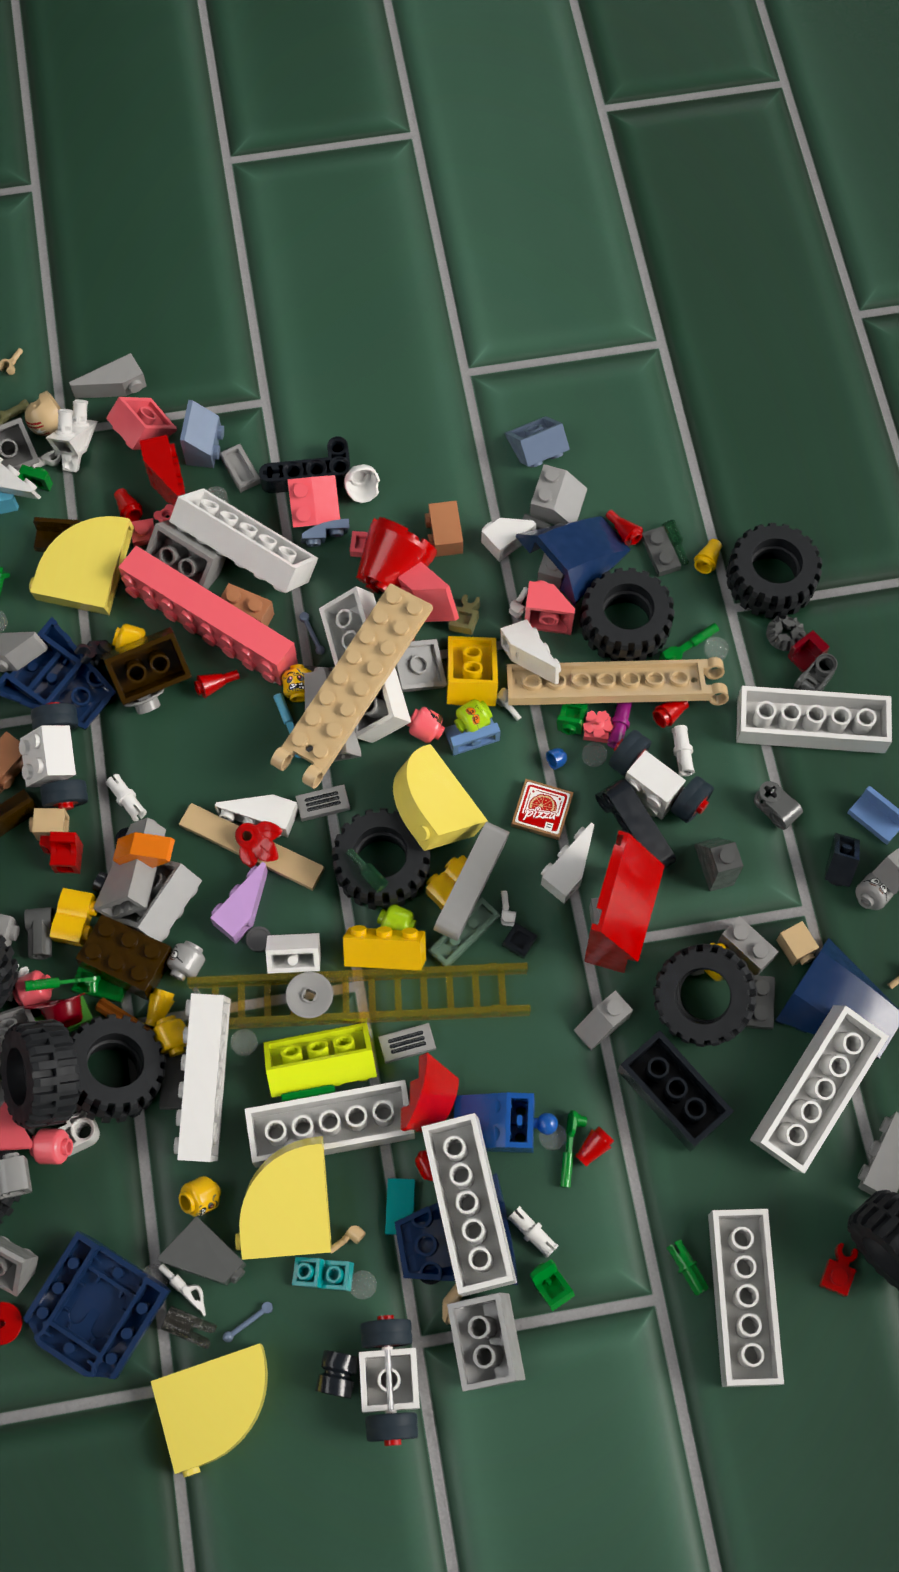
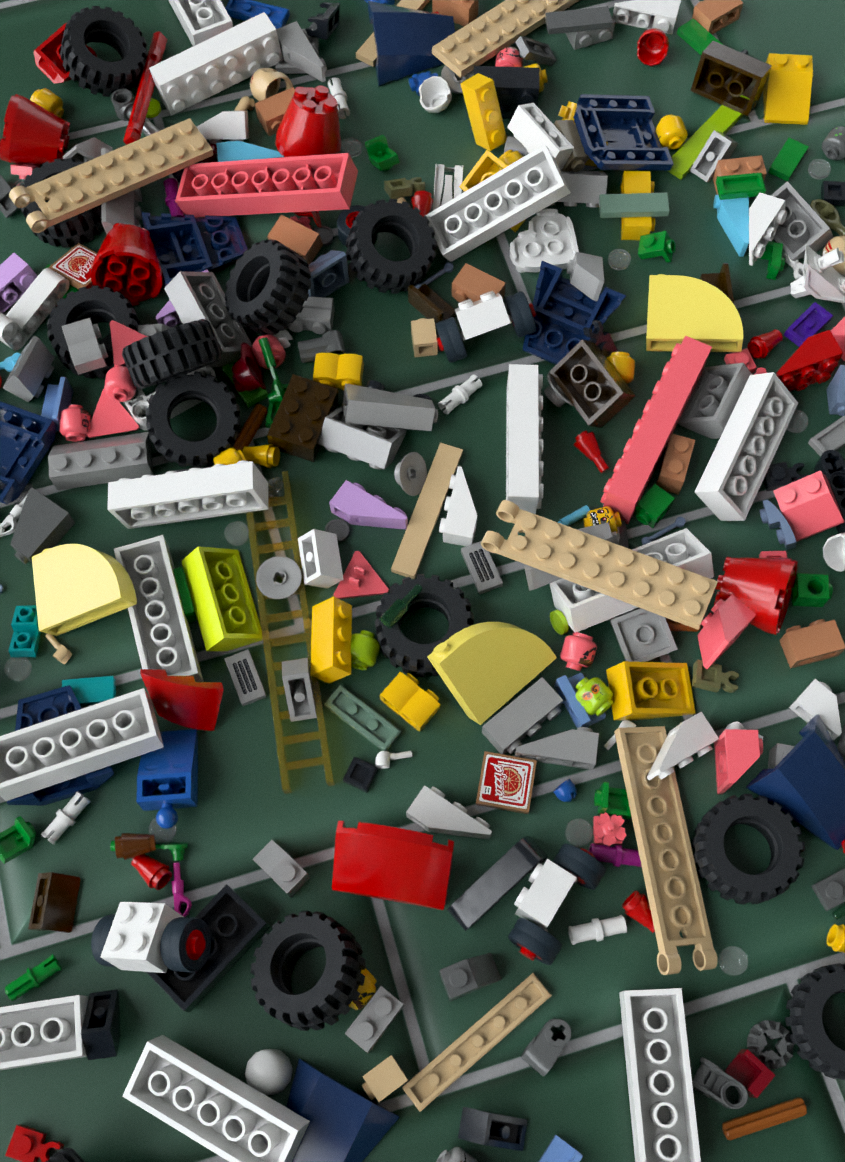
camera: 85 degrees right, 0 degrees up
red brick [39,832,83,874] -> none
orange slope [113,832,175,868] -> none
light grey head [166,941,205,981] -> none
yellow head [178,1176,221,1217] -> none
red plate [235,821,283,868] -> none
light grey beam [433,821,510,941] -> none
green piece [659,623,719,660] -> none
dark grey plate [746,975,775,1030] -> none
none -> dark brown panel [28,872,81,933]
none -> medium blue panel [41,377,73,431]
none -> light grey slope [48,432,153,490]
none -> coral head [59,404,91,442]
none -> black slope [81,989,121,1060]
none -> coral piece [86,389,139,438]
none -> brick [91,902,211,973]
none -> reddish brown cone [115,833,156,860]
none -> dark pink hand [171,863,192,917]
none -> white hair [245,1049,293,1095]
none -> light grey slope [282,658,317,722]
none -> coral piece [334,551,389,599]
none -> light grey piece [394,452,427,496]
none -> tan tile [402,973,552,1112]
none -> light grey brick [482,677,563,755]
none -> white brick [506,364,543,514]
none -> light grey slope [514,727,599,770]
none -> lime piece [550,610,568,635]
none -> green brick [634,484,675,528]
none -> dark orange axle [722,1097,807,1140]
none -> black plate [763,462,807,491]
none -> dark purple plate [784,302,833,347]
none -> green brick [791,573,833,607]

